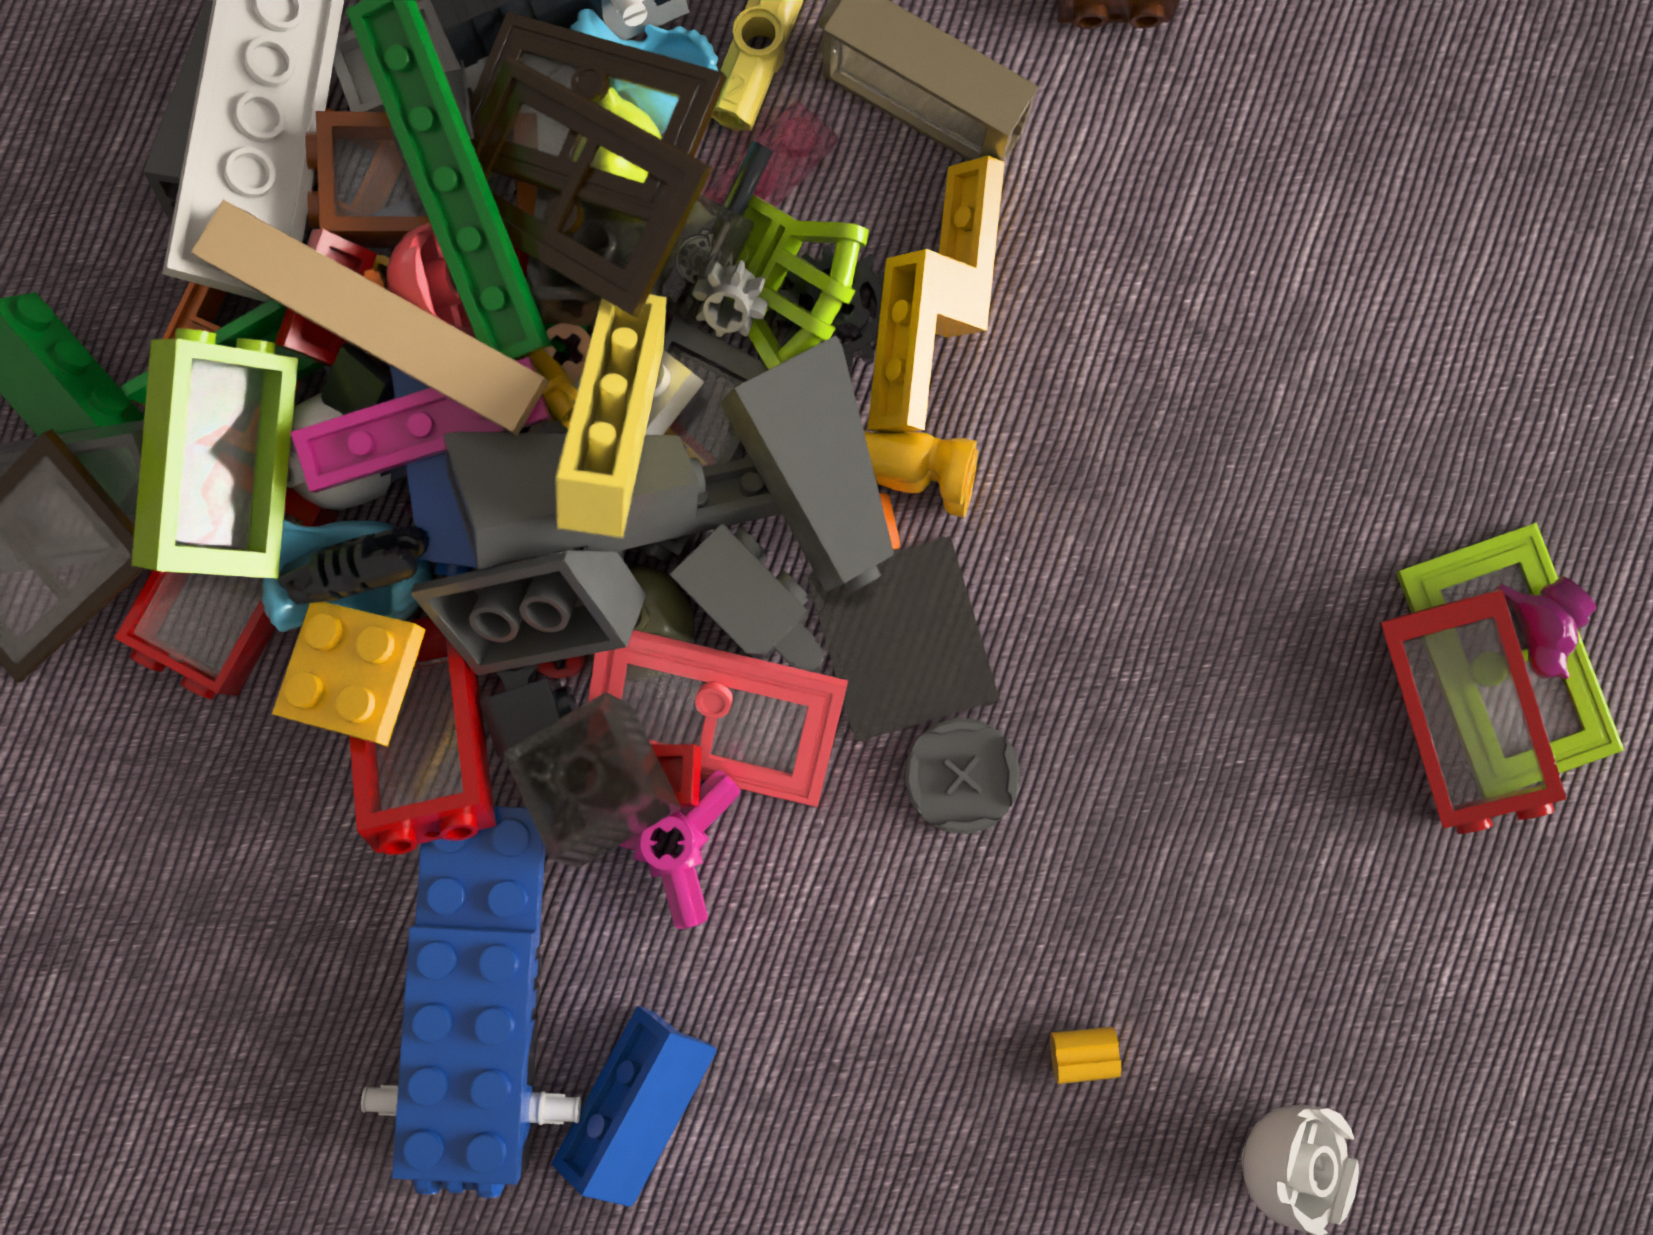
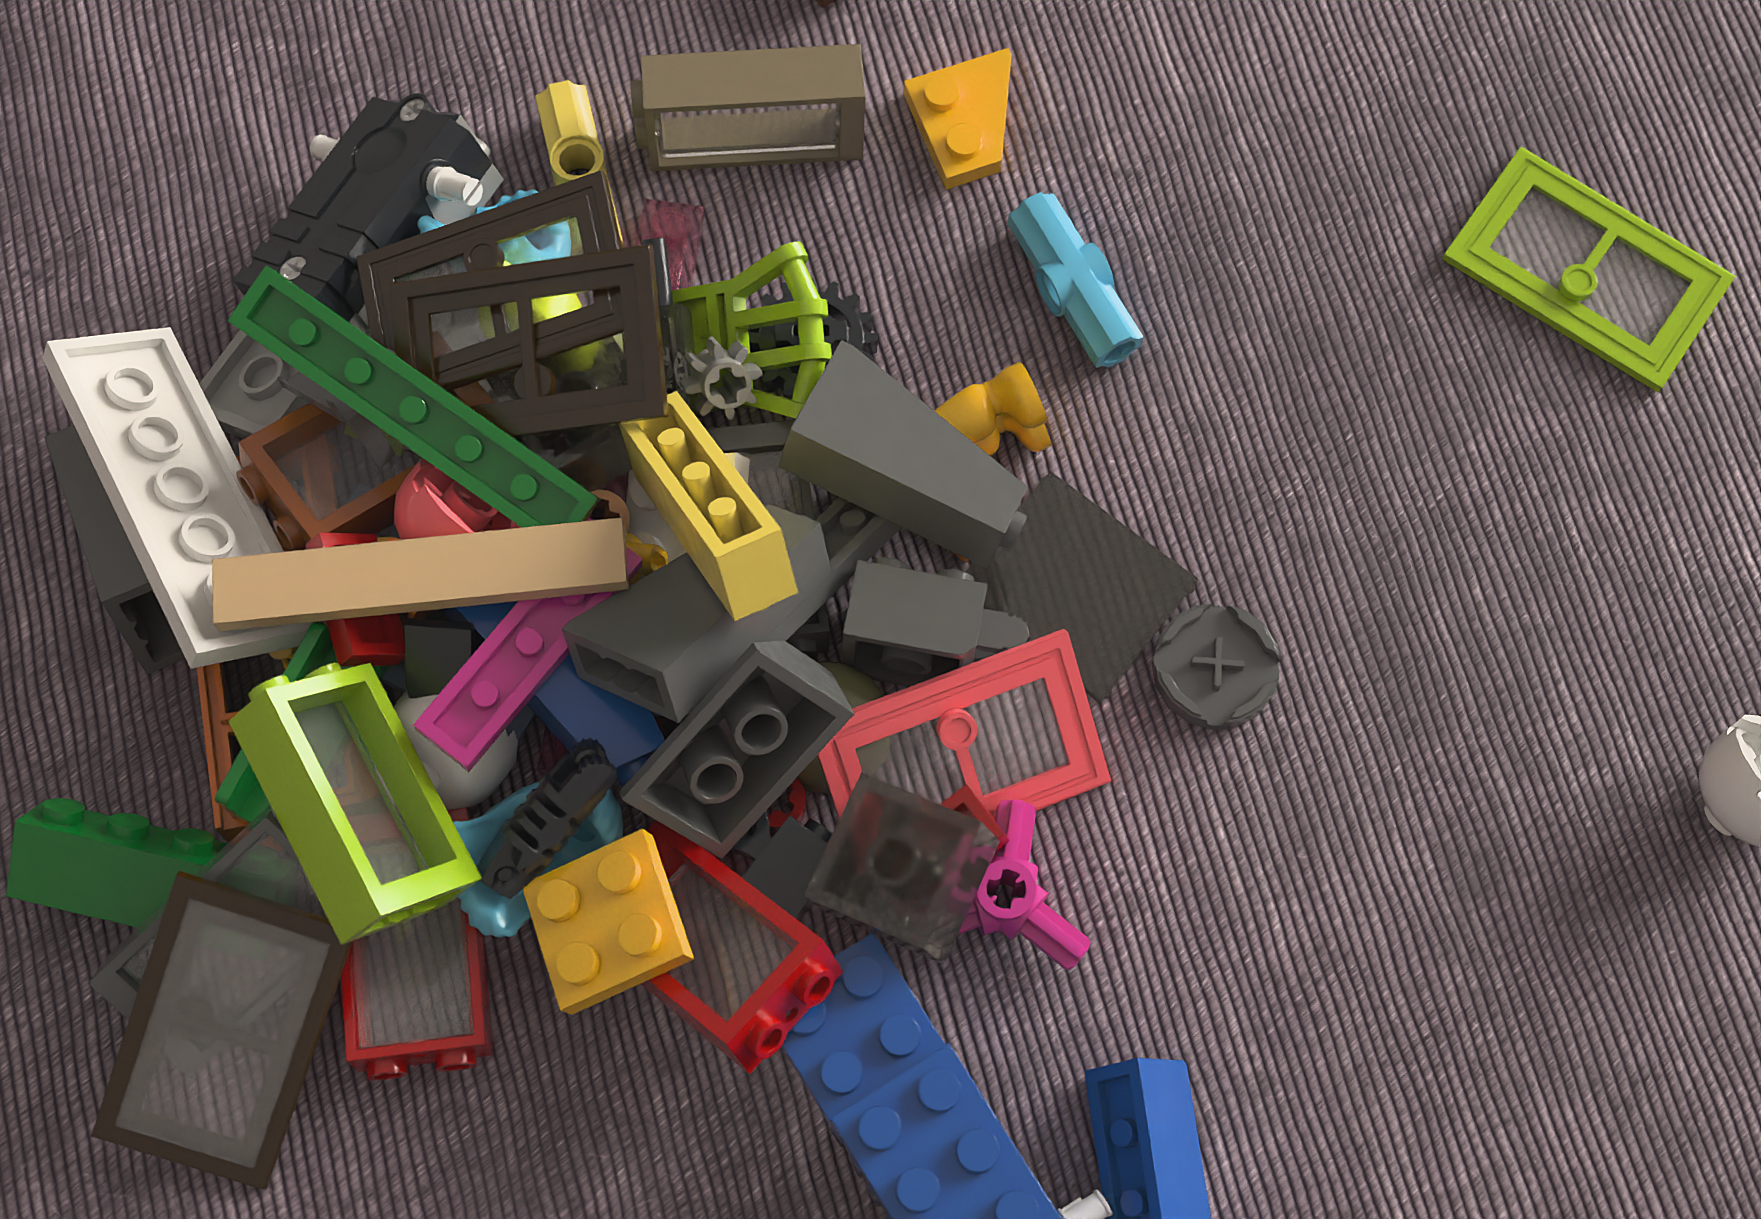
camera: 35 degrees left, 15 degrees down
yellow bracket [867,155,1004,433] -> none
yellow piece [1050,1026,1121,1084] -> none
window [1380,589,1567,834] -> none
magenta animal [1494,576,1597,679] -> none
none -> yellow wing [903,48,1012,190]
none -> medium azure piece [1007,192,1143,368]

